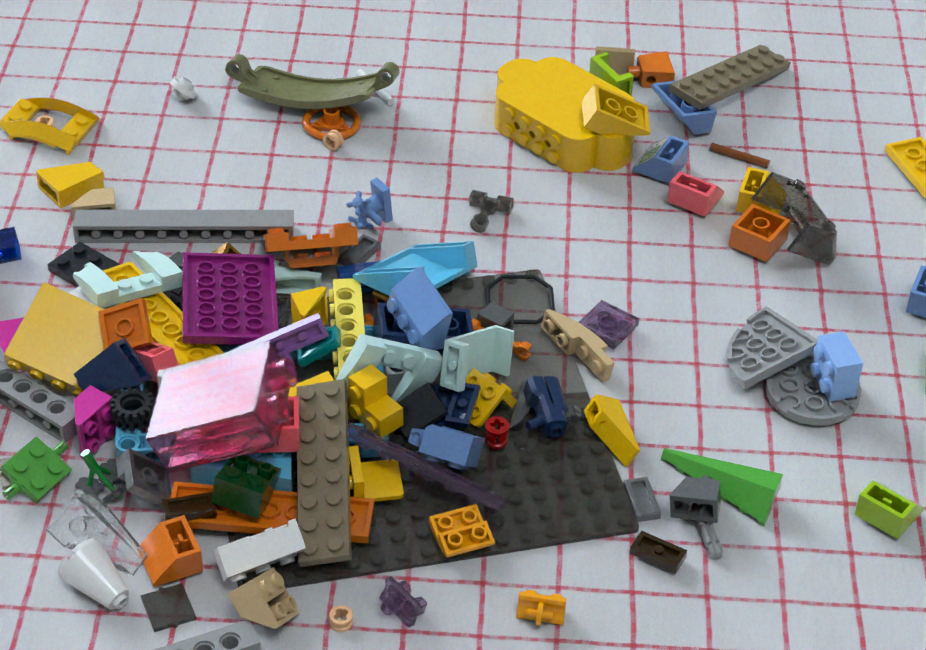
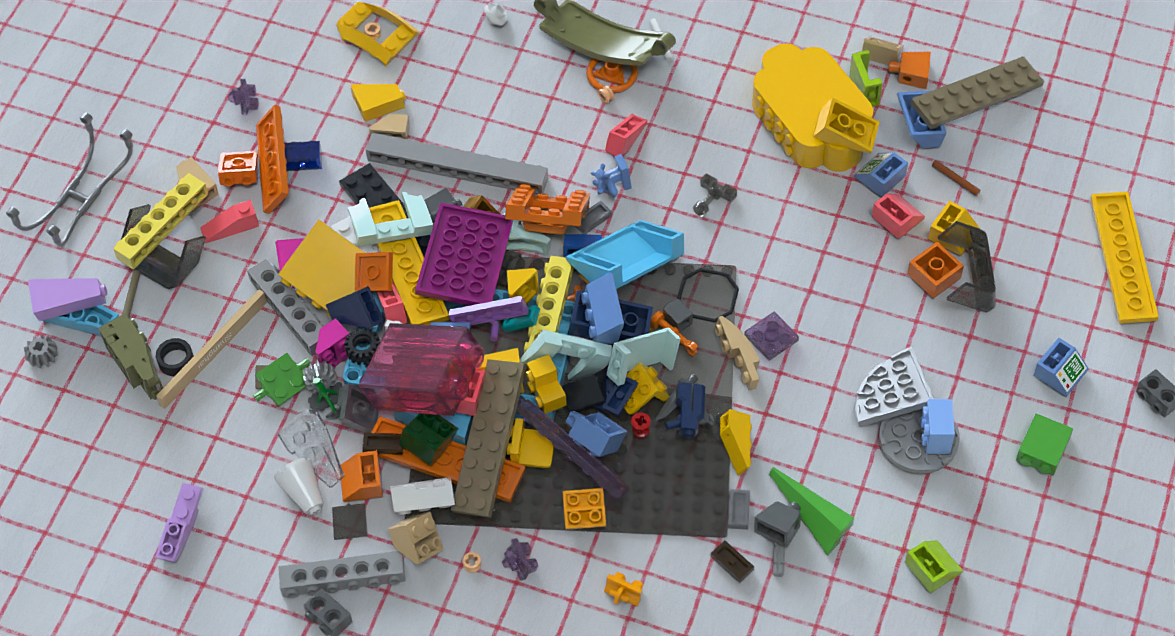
camera: 20 degrees right, 15 degrees up
none -> light grey gear [303,360,337,393]
none -> coral slope [605,114,648,156]

